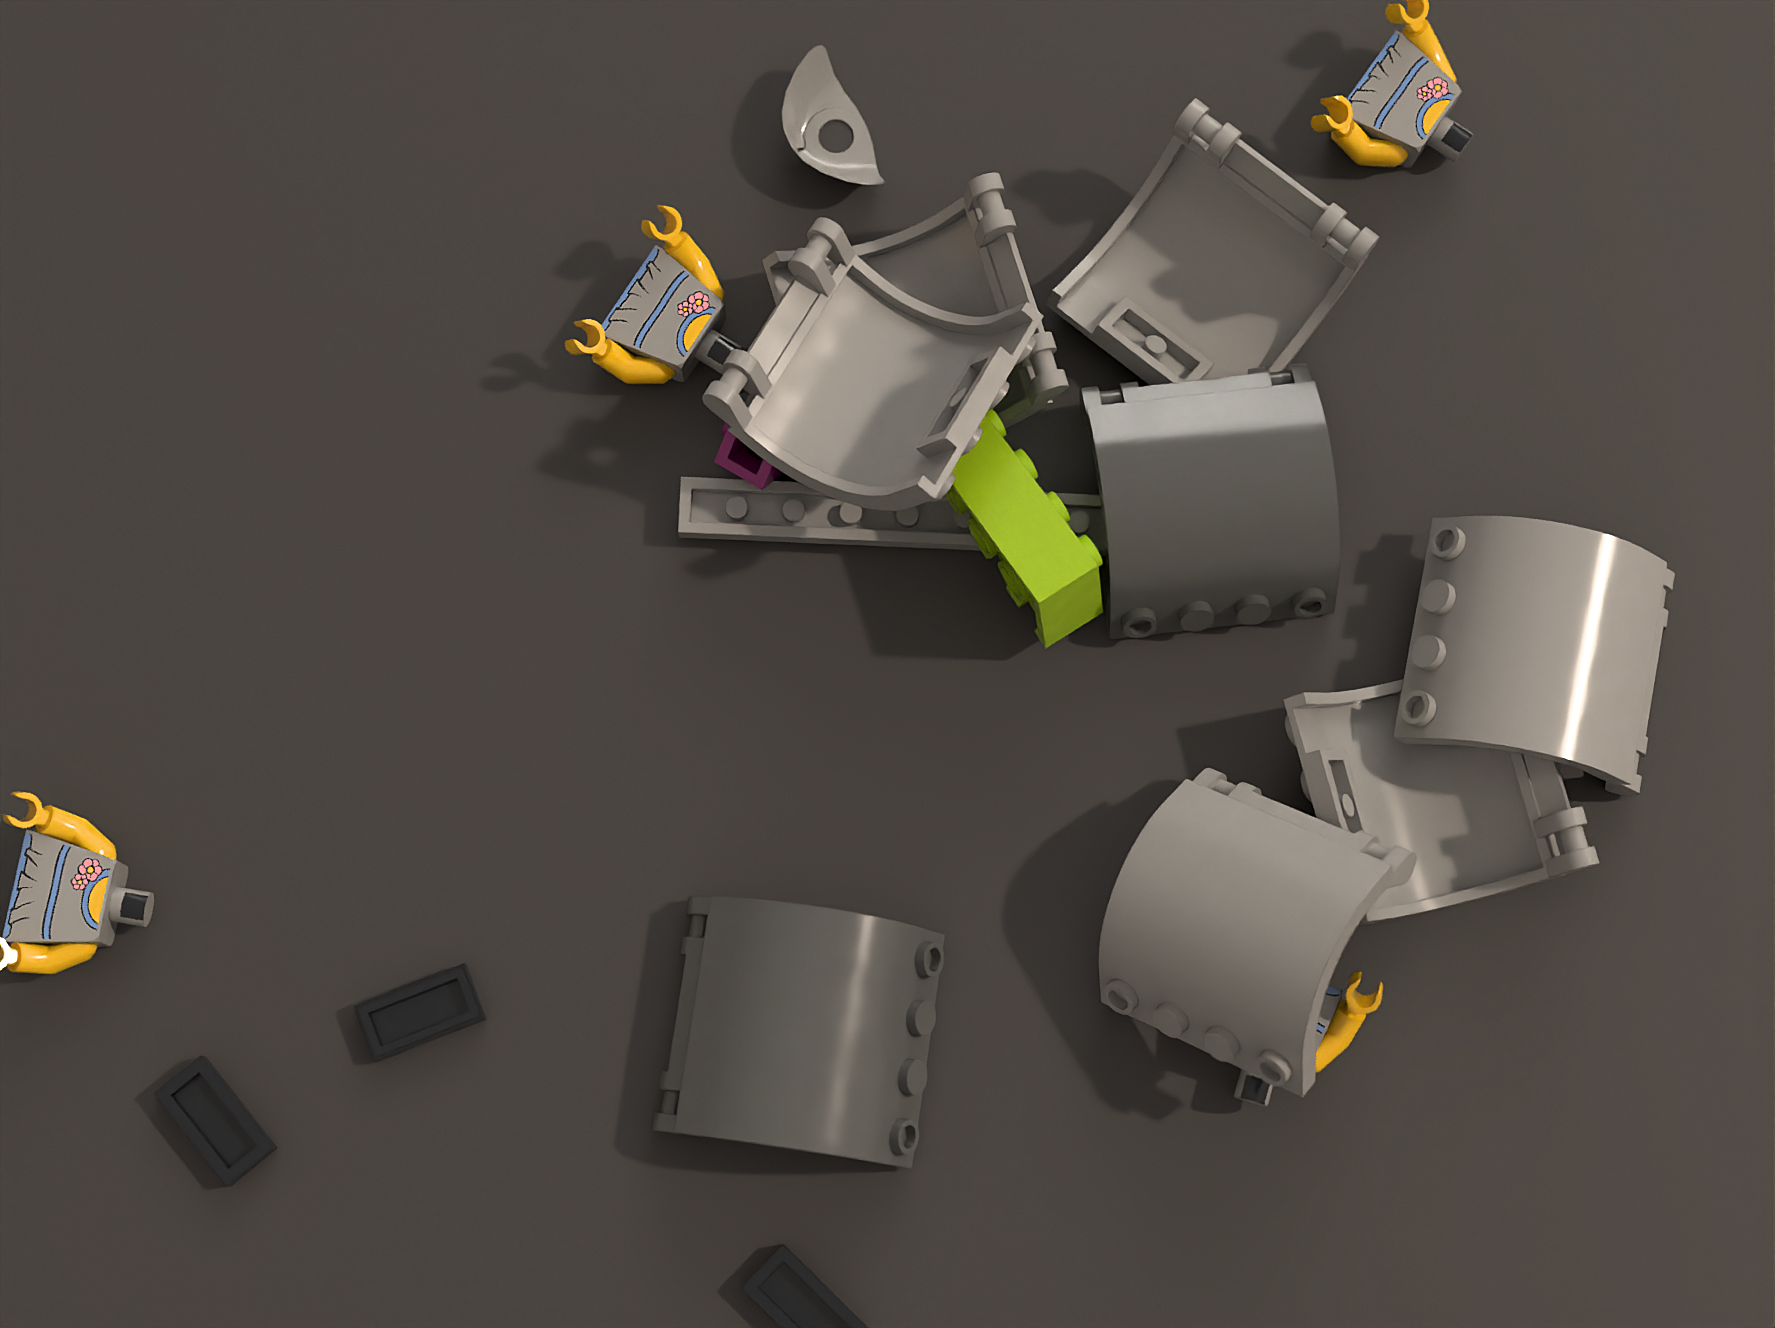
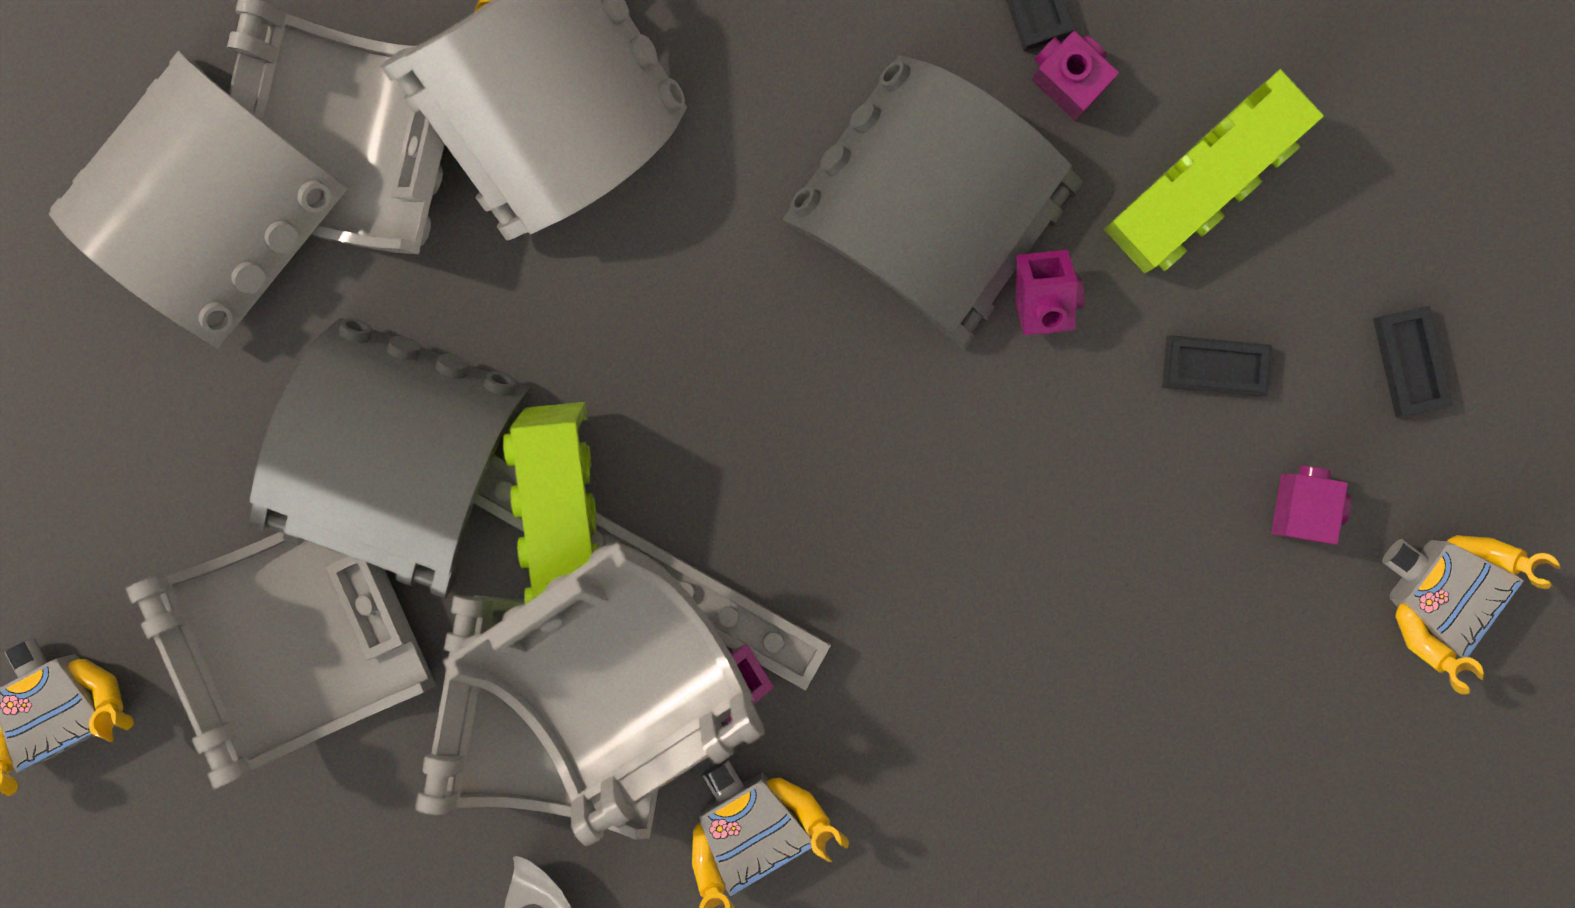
camera: 145 degrees left, 10 degrees up
none -> magenta brick [1015,249,1085,335]
none -> magenta brick [1031,31,1119,121]
none -> lime wedge [1103,69,1324,274]
none -> magenta brick [1271,465,1351,545]

